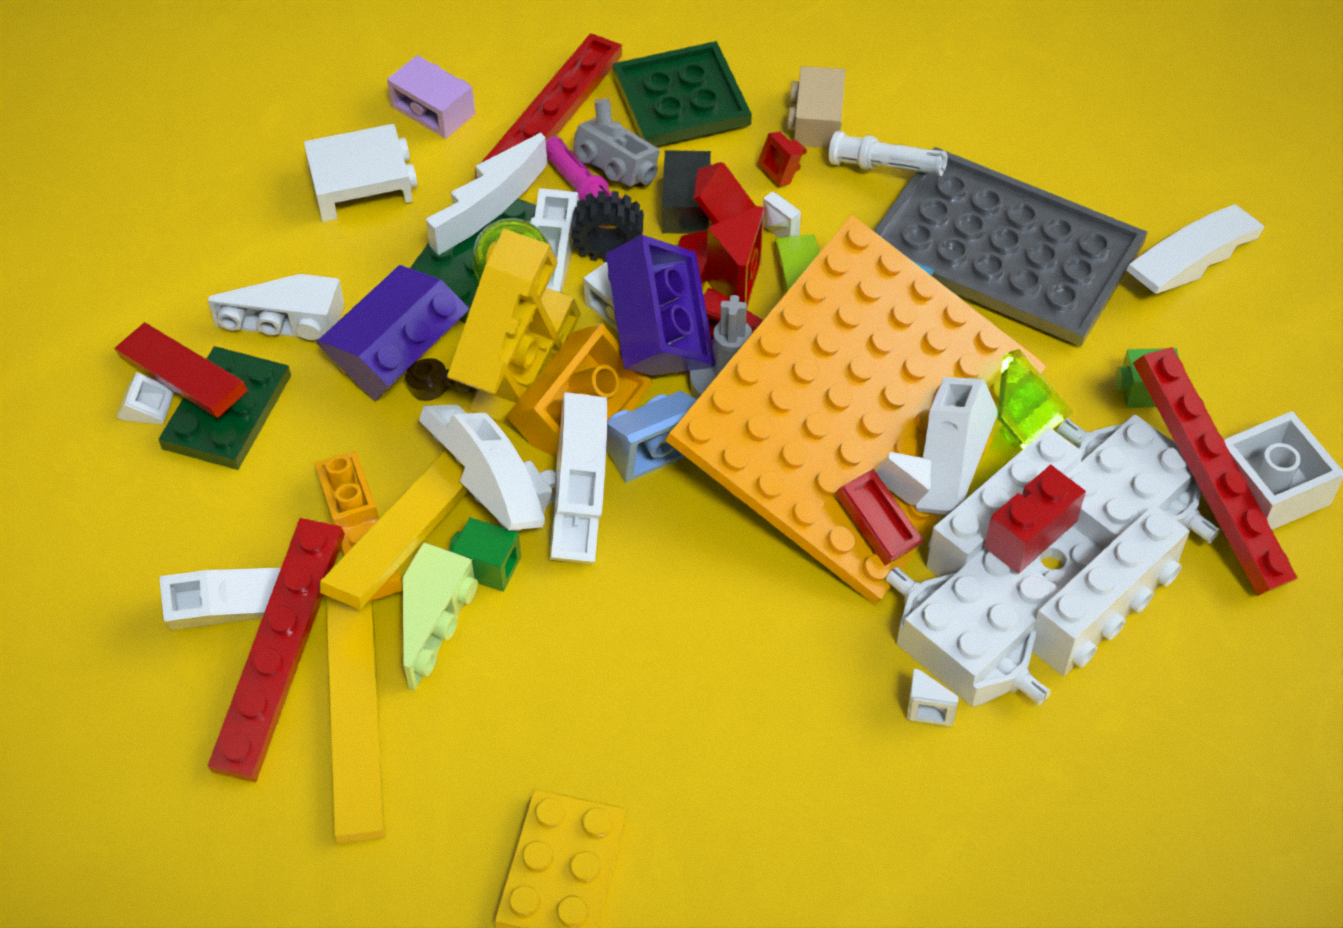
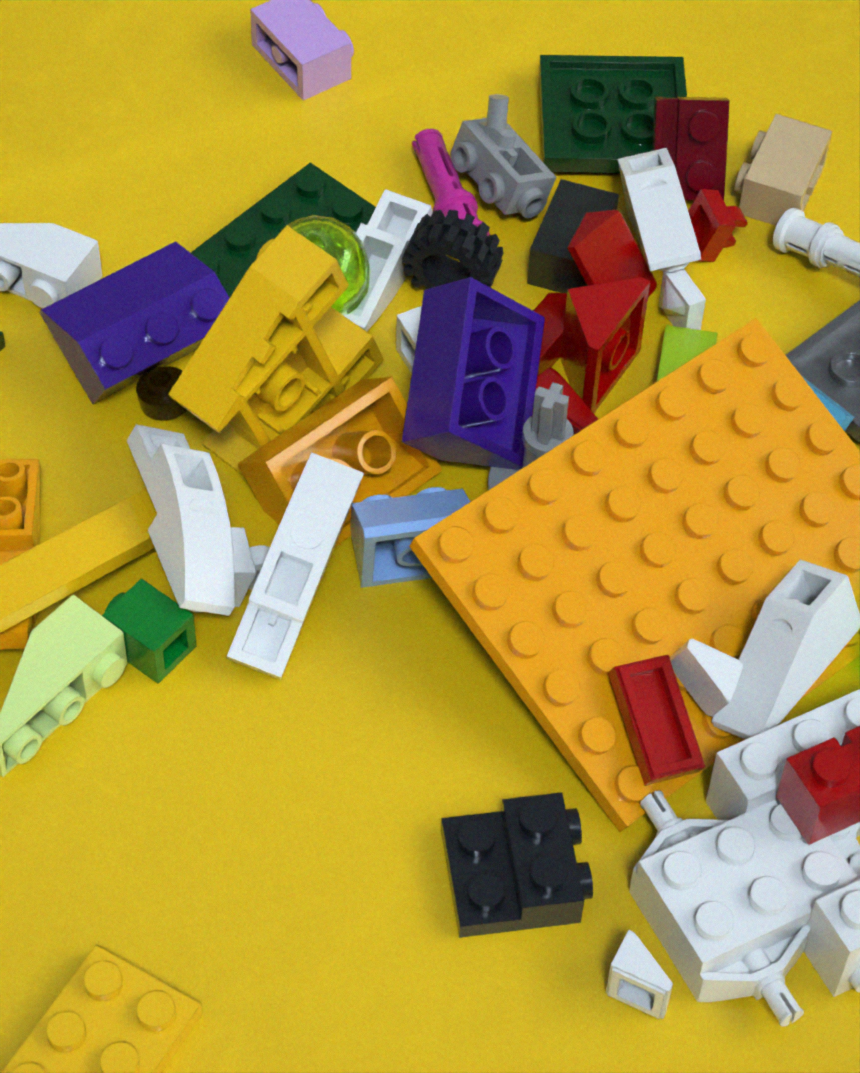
camera: 15 degrees right, 0 degrees up
white panel [304,124,418,222] -> none
white slope [426,133,547,255] -> none
red plate [475,33,622,179] -> none
none -> black plate [441,792,593,938]
none -> white slope [617,148,702,272]
none -> dark red plate [652,97,730,200]

